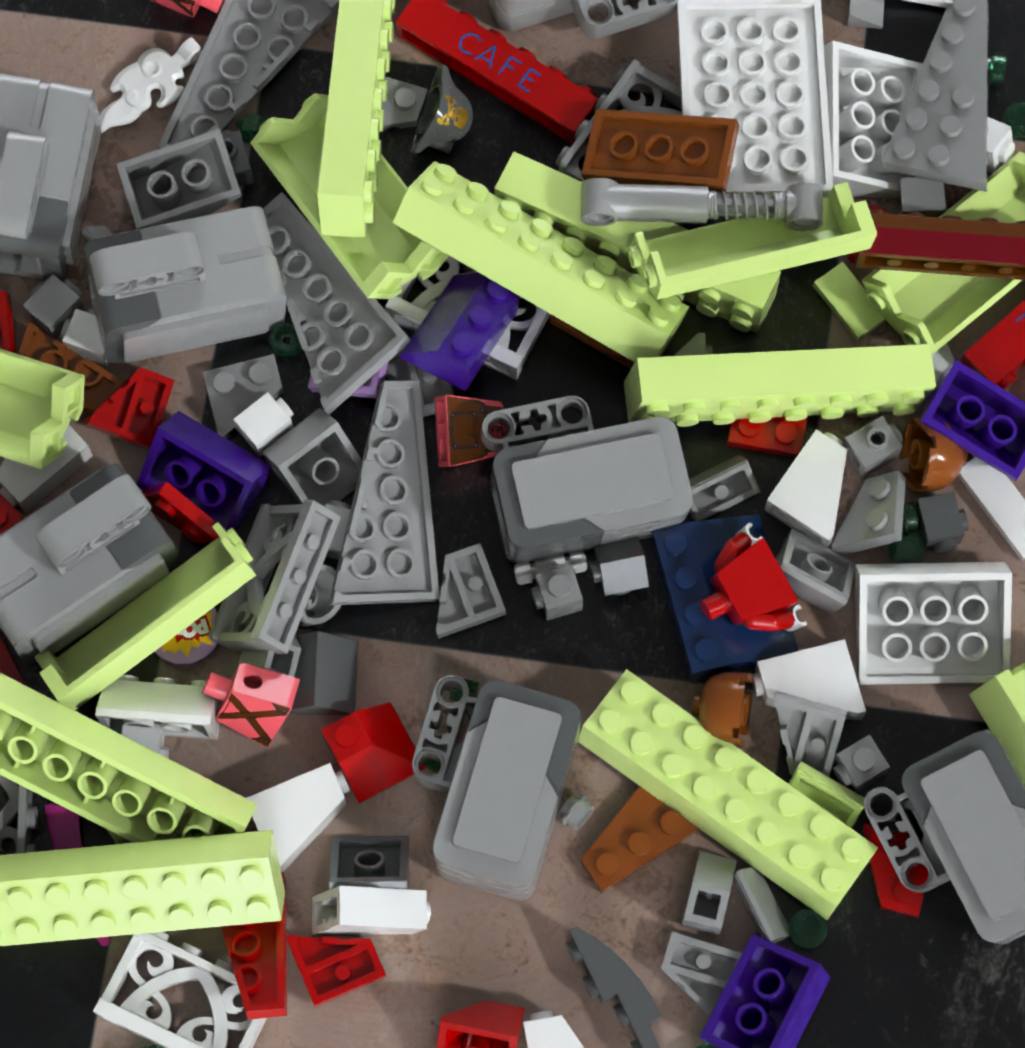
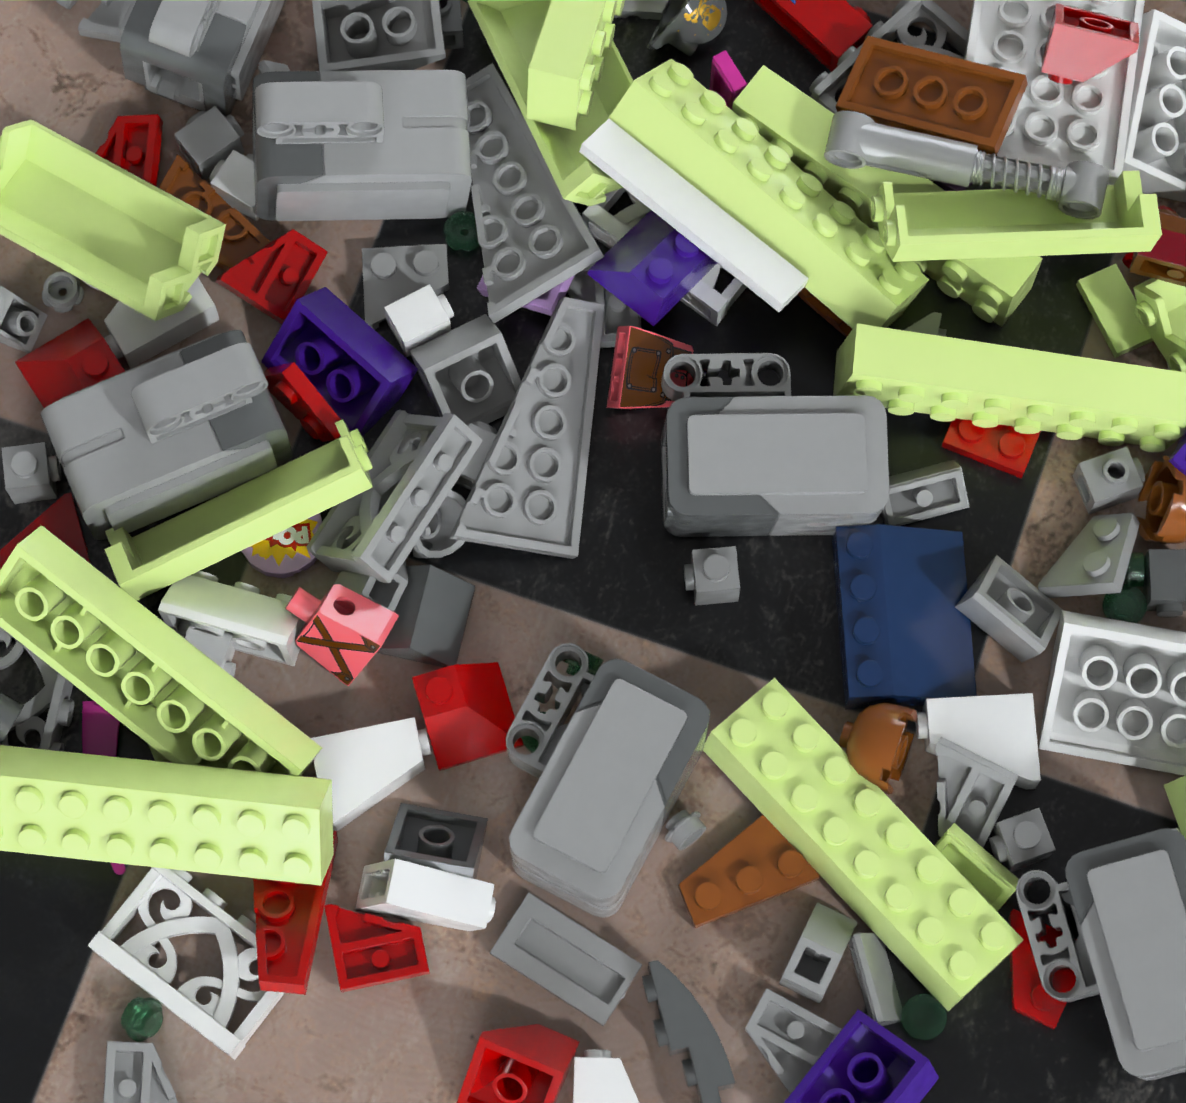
camera: 10 degrees right, 0 degrees up
light grey wing [436,543,506,639] -> none
white axle [514,551,588,585] -> none
brick [590,537,649,596] -> none
red torso [700,523,807,632] -> none
white slope [764,429,847,548] -> none
none -> light grey piece [489,892,642,1027]
none -> white tile [579,119,809,312]
none -> dark pink tile [710,50,747,110]
none -> slope [1041,3,1139,85]

